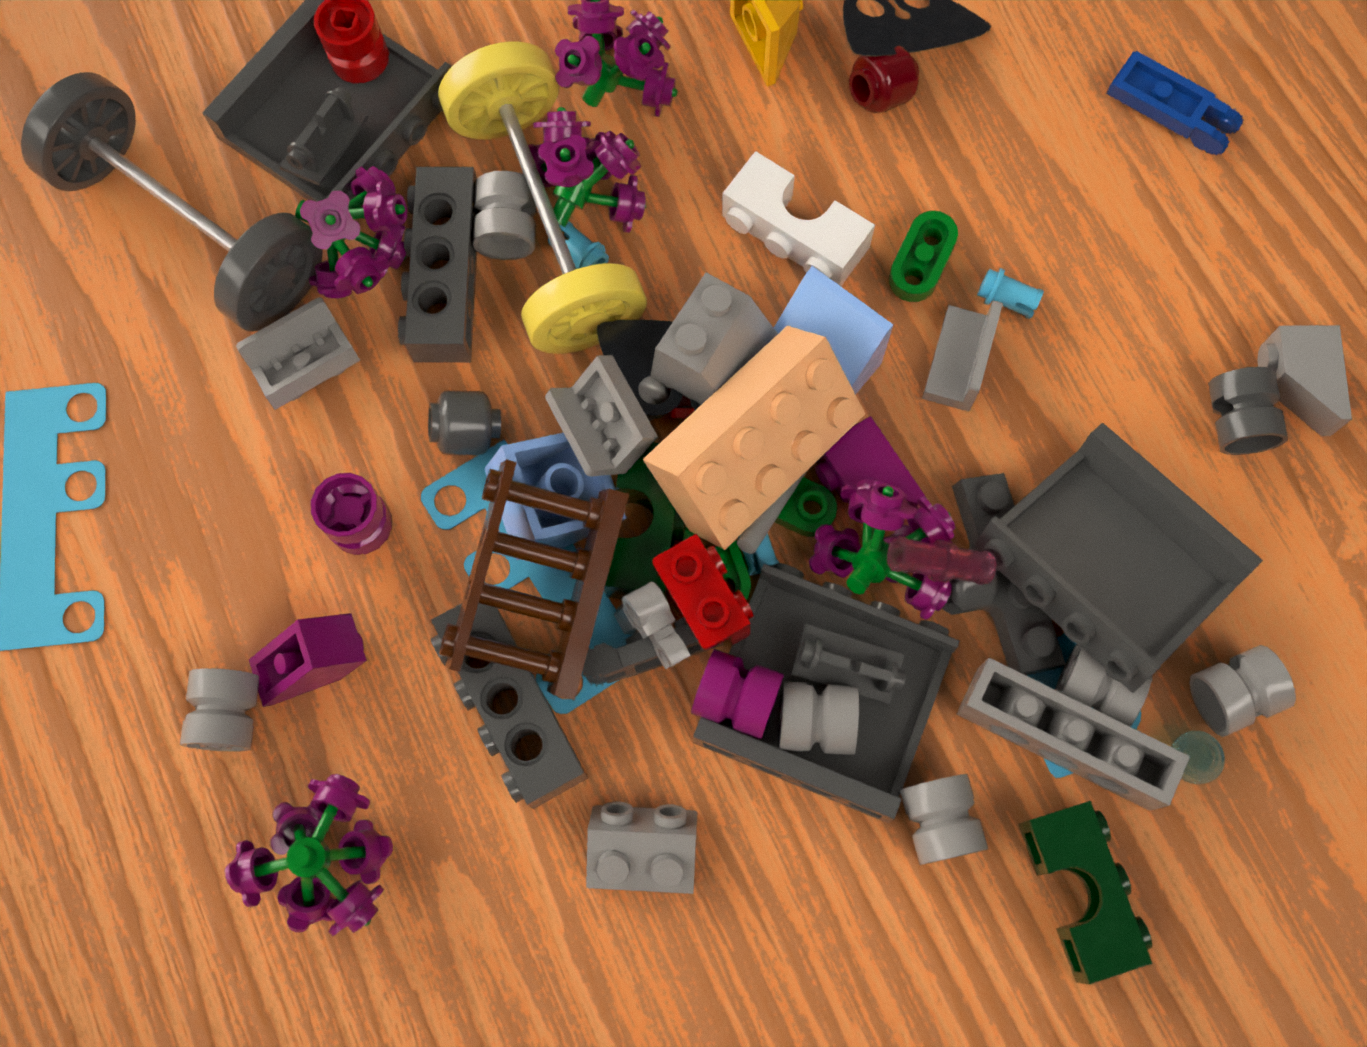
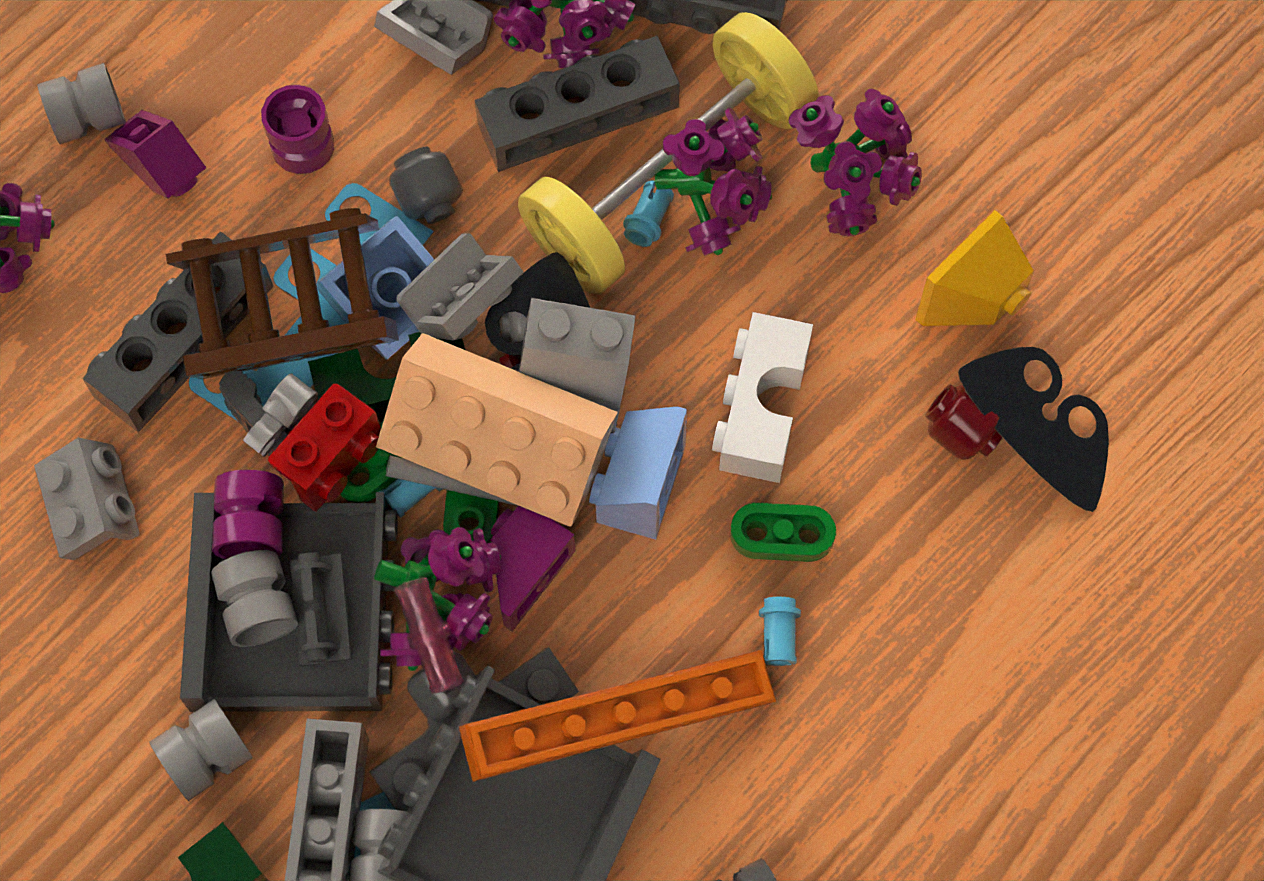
camera: 65 degrees right, 5 degrees down
light grey wheel [472,171,536,260] -> none
light grey panel [922,301,1003,412] -> none
blue hinge [1106,51,1243,156] -> none
none -> orange tile [459,650,776,782]

